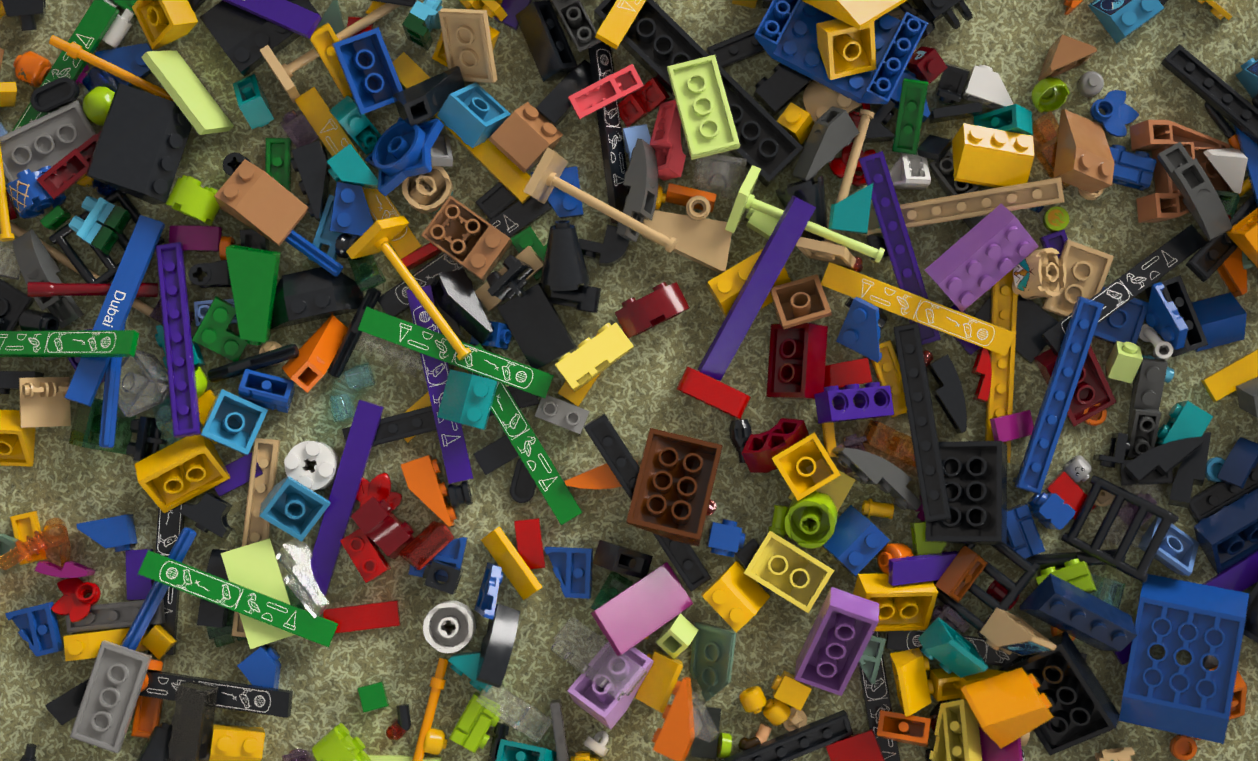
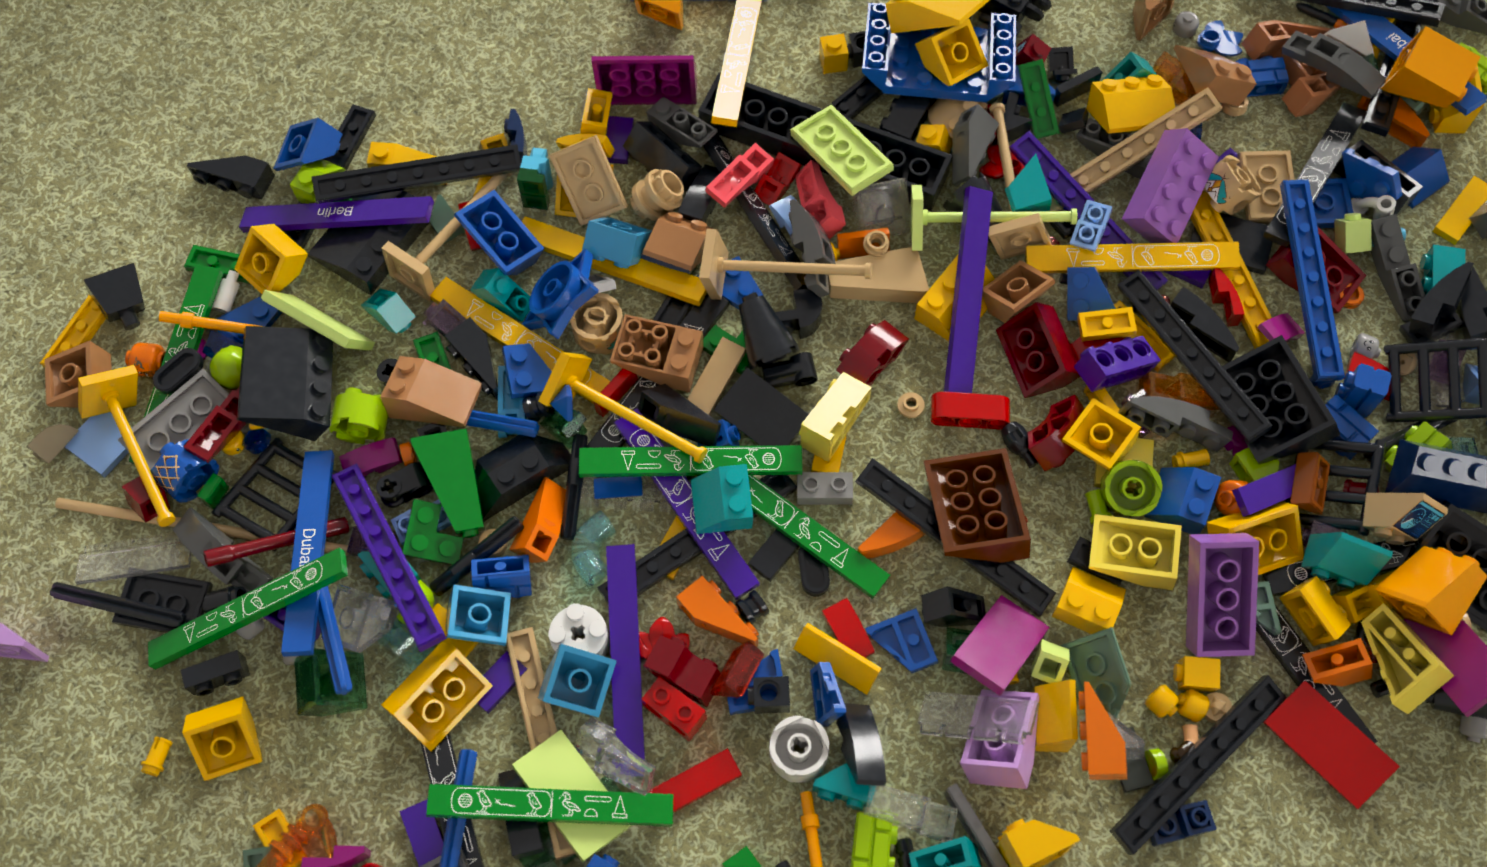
camera: 20 degrees left, 20 degrees down
tan hinge [19,377,71,428] -> none
hips [68,196,132,256] -> none
blue slope [76,514,138,552] -> none
black hips [126,416,168,461] -> none
black brick [180,493,233,538] -> none
yellow tile [310,23,352,98] -> none
teal slope [327,144,378,190] -> none
black slope [392,66,466,126] -> none
black hips [486,255,534,301] -> none
white tile [584,731,609,757] -> none
blue brick [707,519,745,557] -> none
yellowish green brick [745,208,779,239] -> none
white slope [889,152,931,190] -> none
white slope [962,65,1013,110] -> none
lime hair [1031,77,1070,113] -> none
lime tile [1043,206,1069,232] -> none
black bracket [1093,433,1130,468] -> none
none -> blue slope [550,385,573,421]
none -> blue sticker [594,477,643,499]
none -> tan piece [630,169,684,221]
none -> tan plate [897,392,925,418]
none -> light blue slope [1070,200,1112,252]
none -> yellow plate [1077,307,1137,342]

